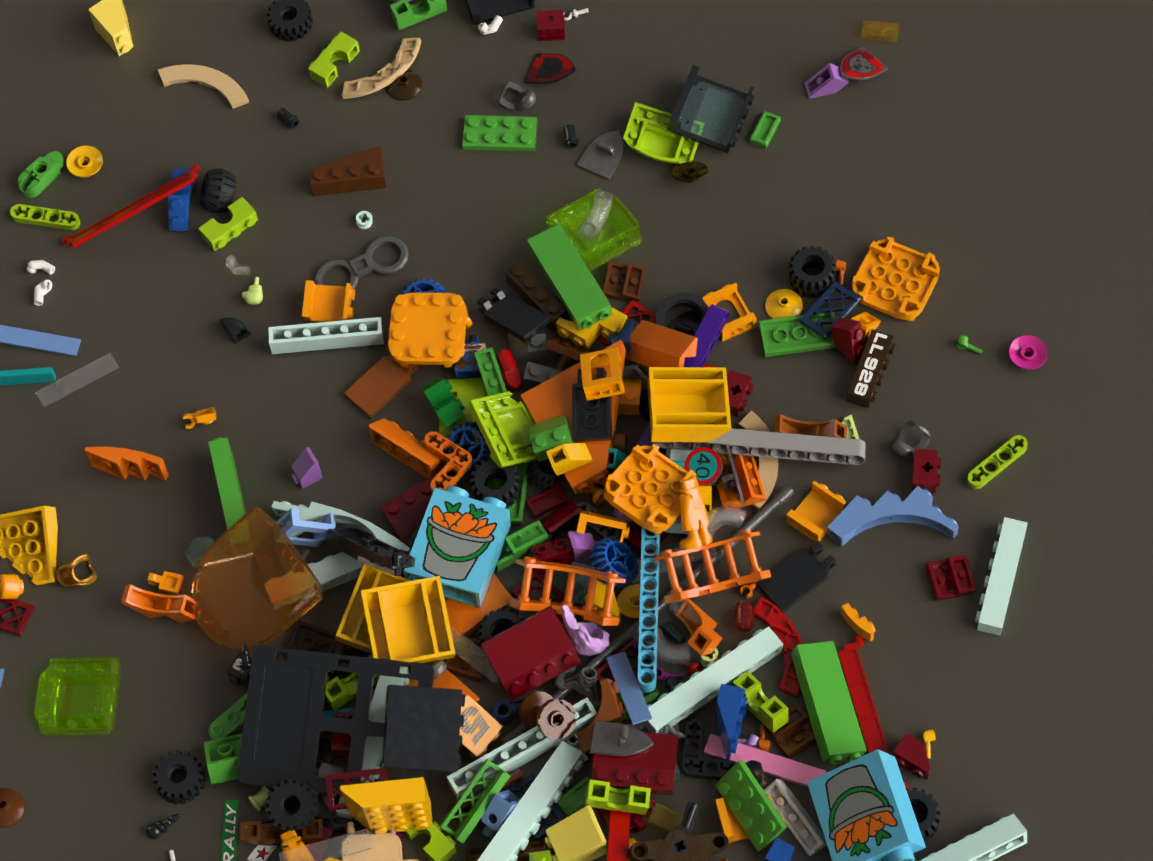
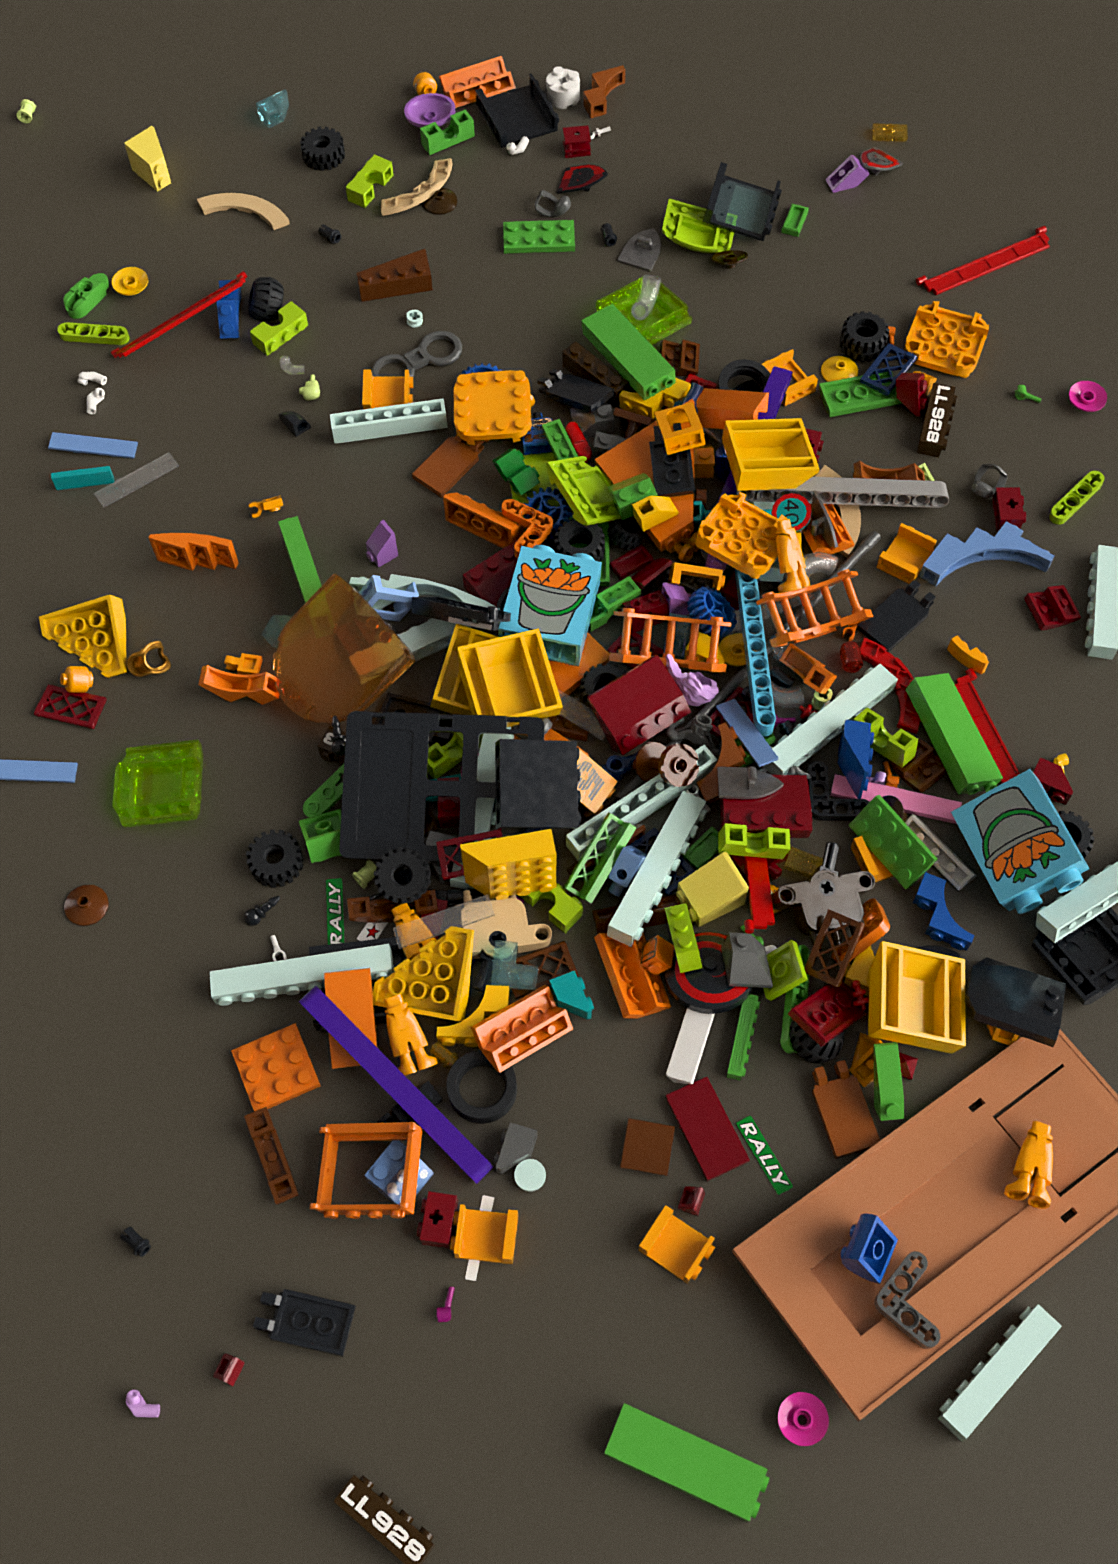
camera: 10 degrees left, 0 degrees up
none -> red piece [915,226,1050,295]

